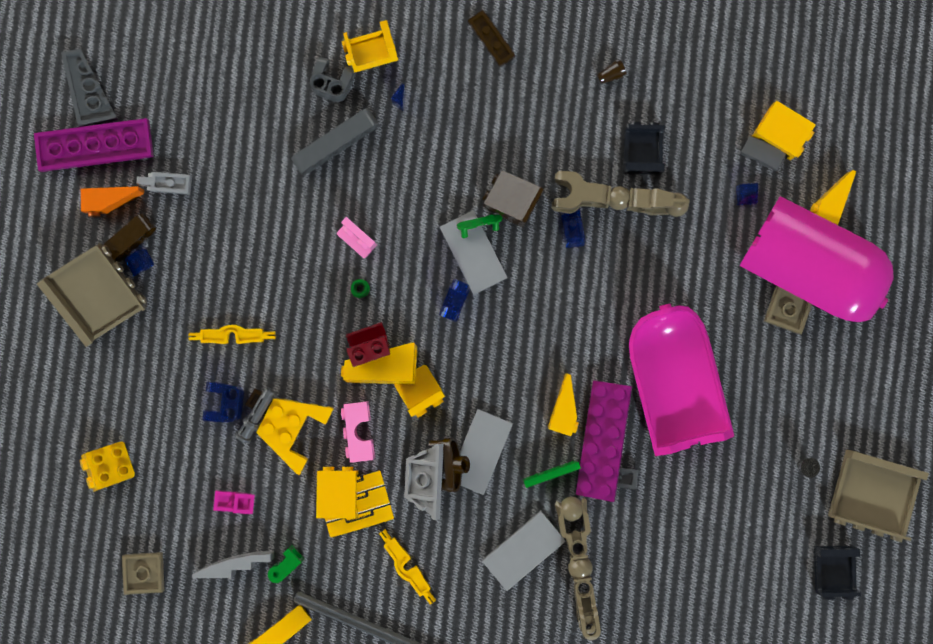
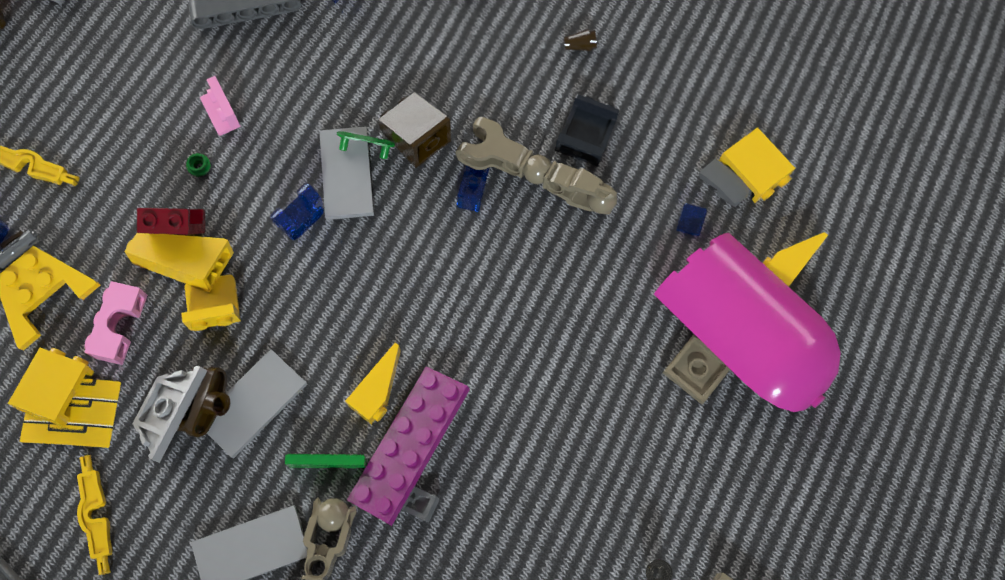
camera: 10 degrees right, 15 degrees down
dark pink panel [629,303,734,456] -> none

